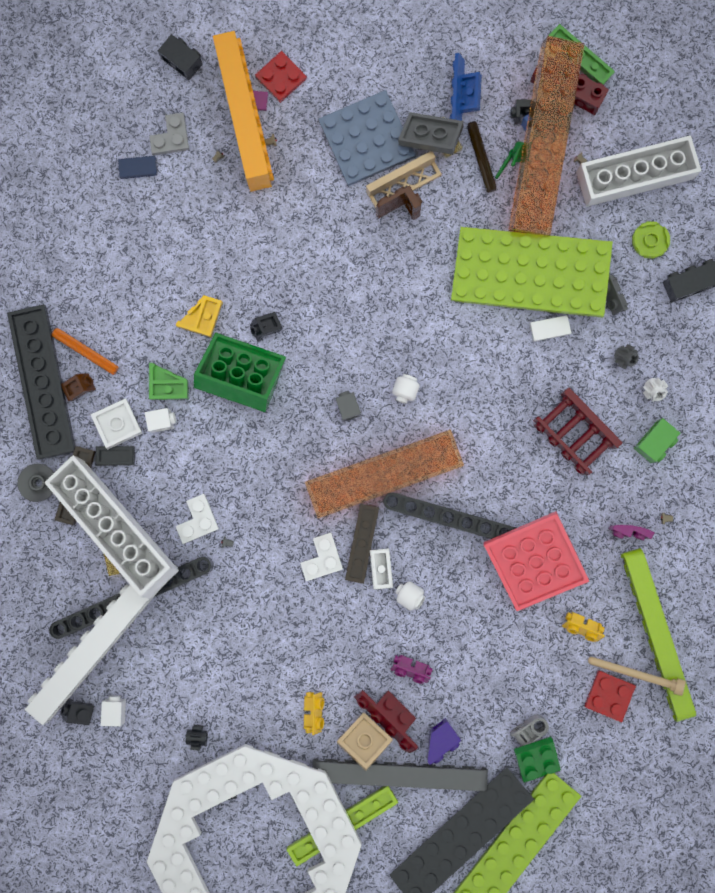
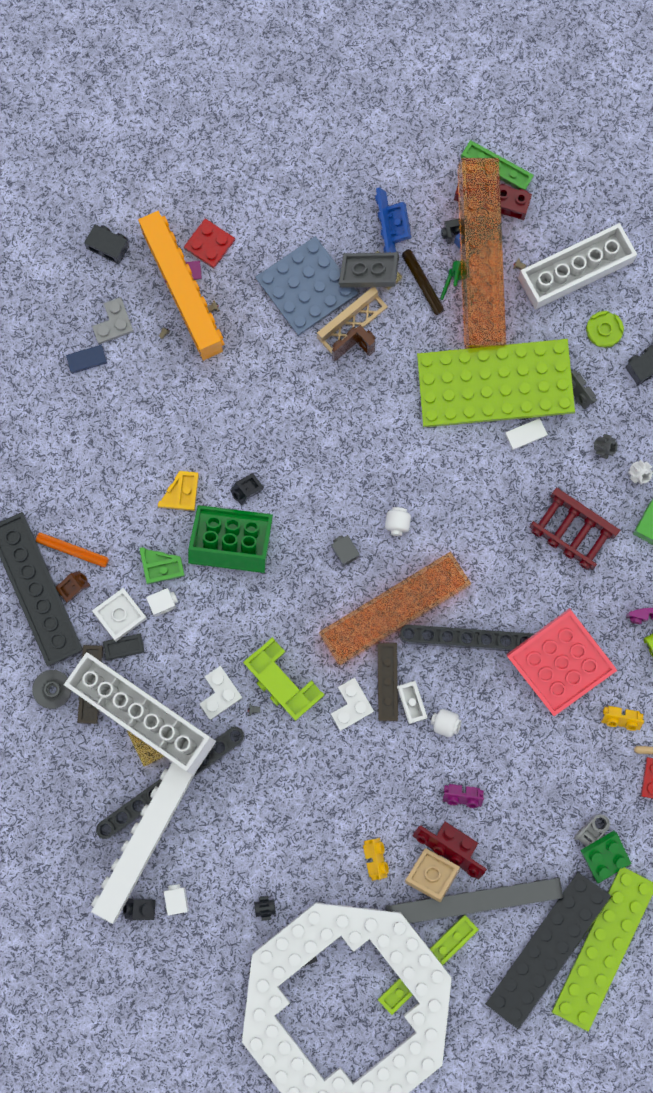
camera: 15 degrees left, 5 degrees down
dark purple slope [426,718,461,765] -> none
none -> lime bracket [243,637,325,721]

